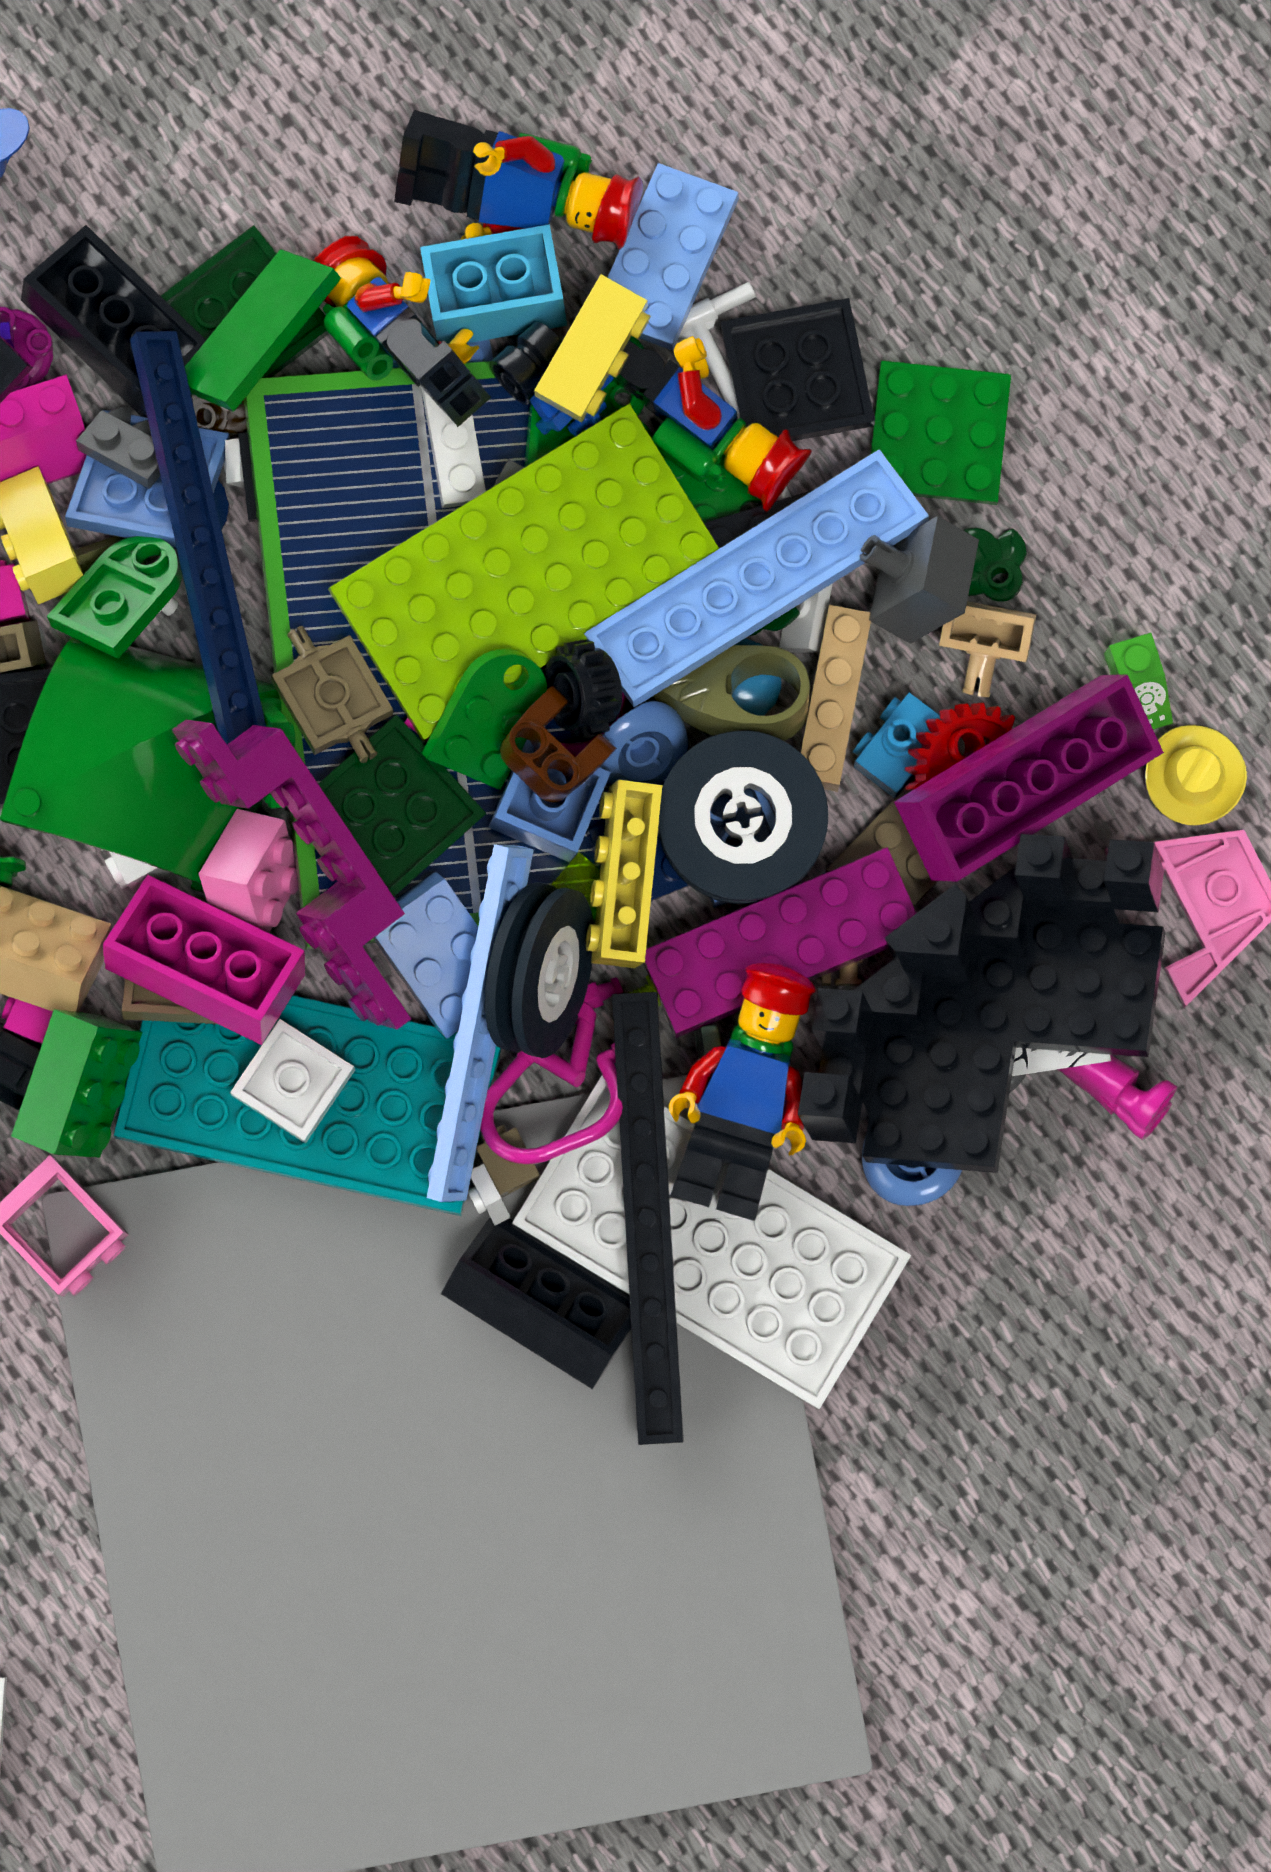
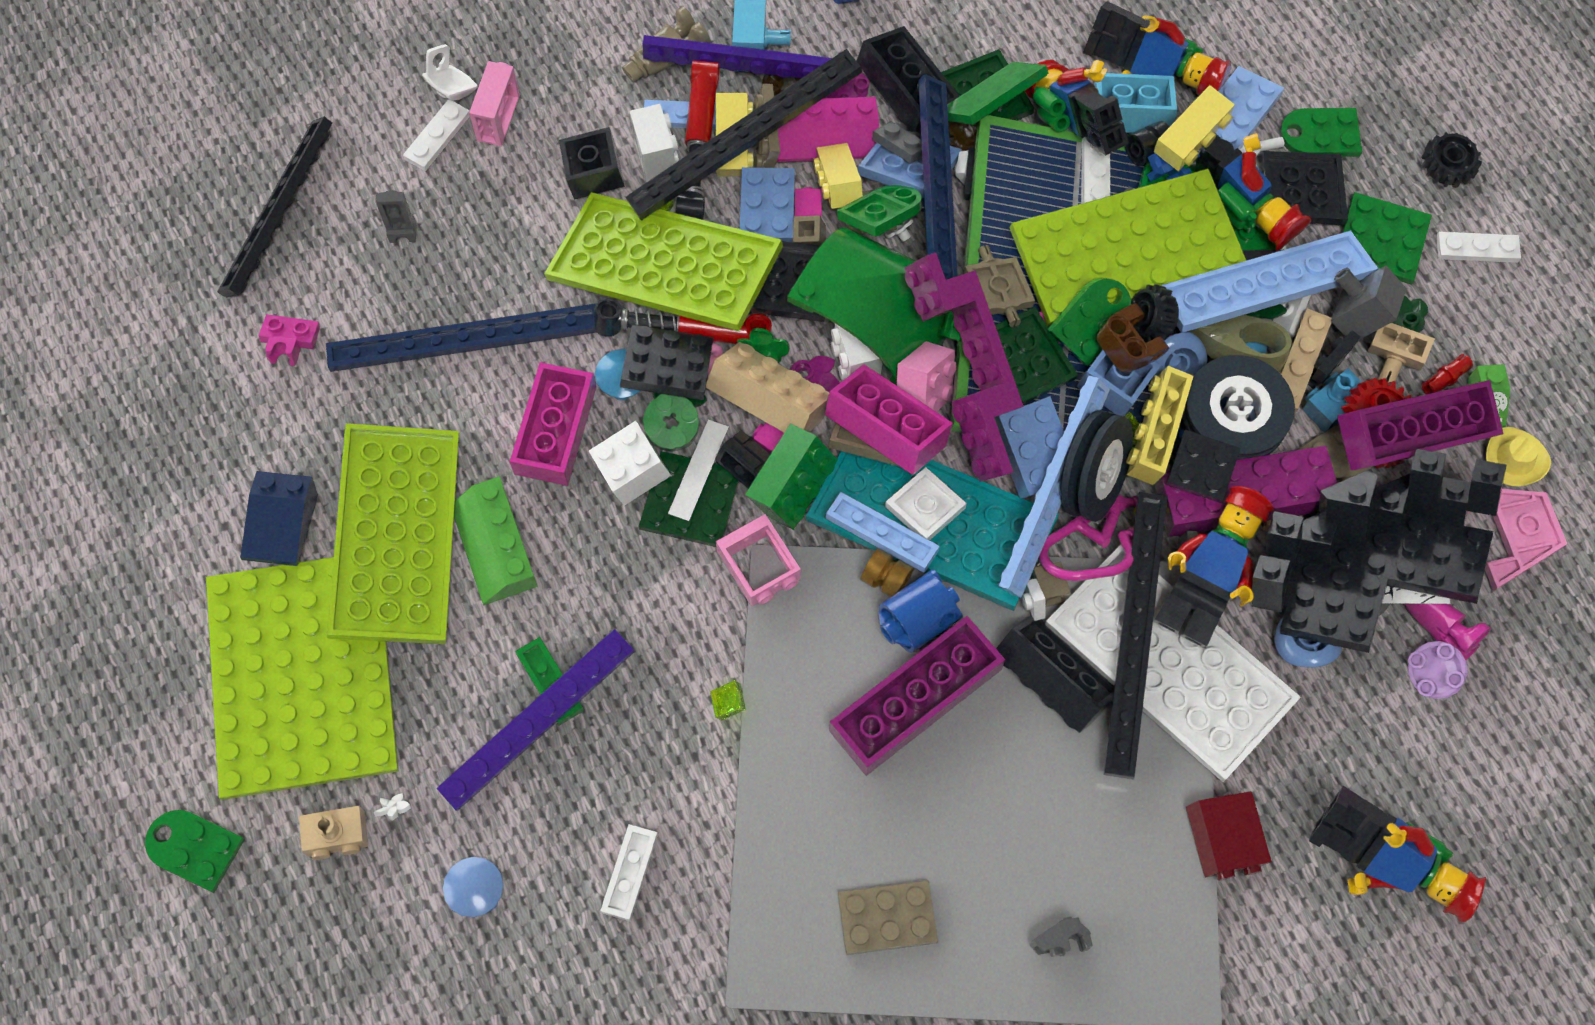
camera: 10 degrees right, 15 degrees down
none -> clear neon green plate [710,681,746,721]
none -> magenta plate [790,355,840,392]
none -> light blue plate [826,492,939,573]
none -> magenta brick [829,616,1005,776]
none -> dark tan plate [838,880,938,956]
none -> pearl gold wheel [861,548,914,597]
none -> blue cylinder [879,569,963,653]
none -> dark grey hand [1030,917,1093,957]
none -> black plate [1166,430,1241,503]
none -> dark red brick [1186,791,1272,881]
none -> green plate [1280,108,1362,157]
none -> black plate [1308,330,1361,389]
none -> piece [1309,786,1487,923]
none -> lavender dish [1407,641,1468,699]
none -> black gear [1421,132,1482,188]
none -> red pin [1422,354,1473,395]
none -> white plate [1436,232,1521,263]

